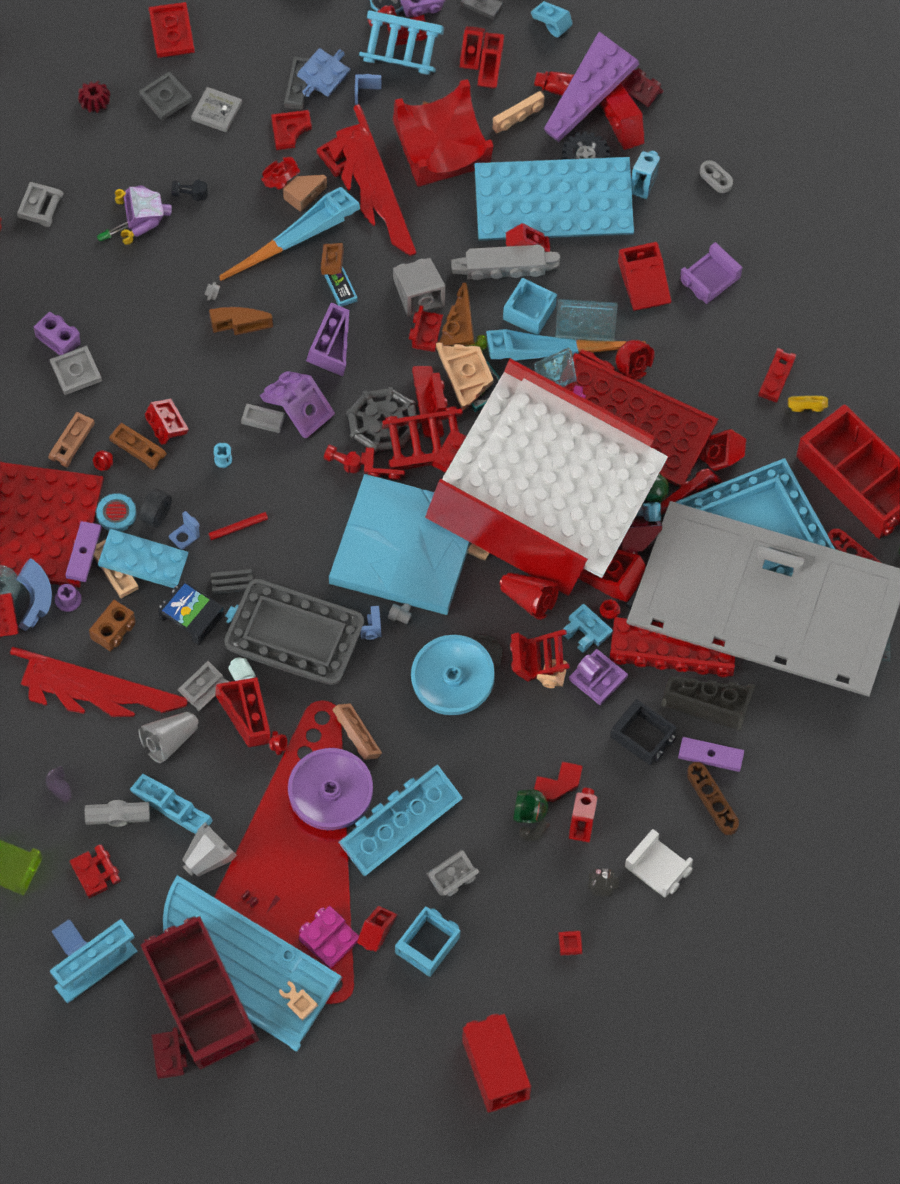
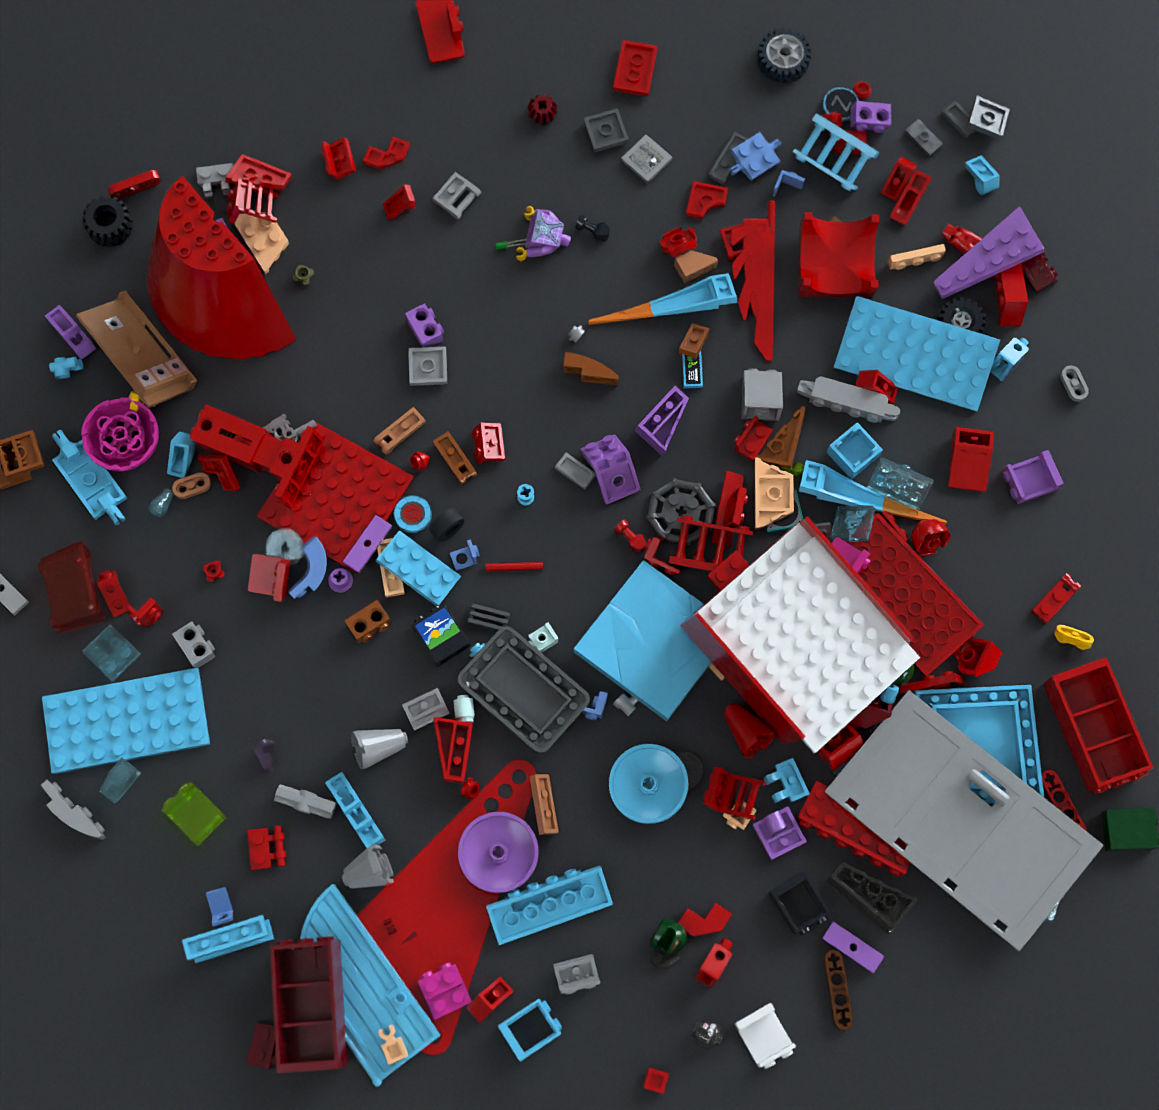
camera: 20 degrees right, 10 degrees up
red animal [10,647,188,717] -> none
red plate [600,599,620,619] -> none
none -> light aqua brick [528,622,559,653]

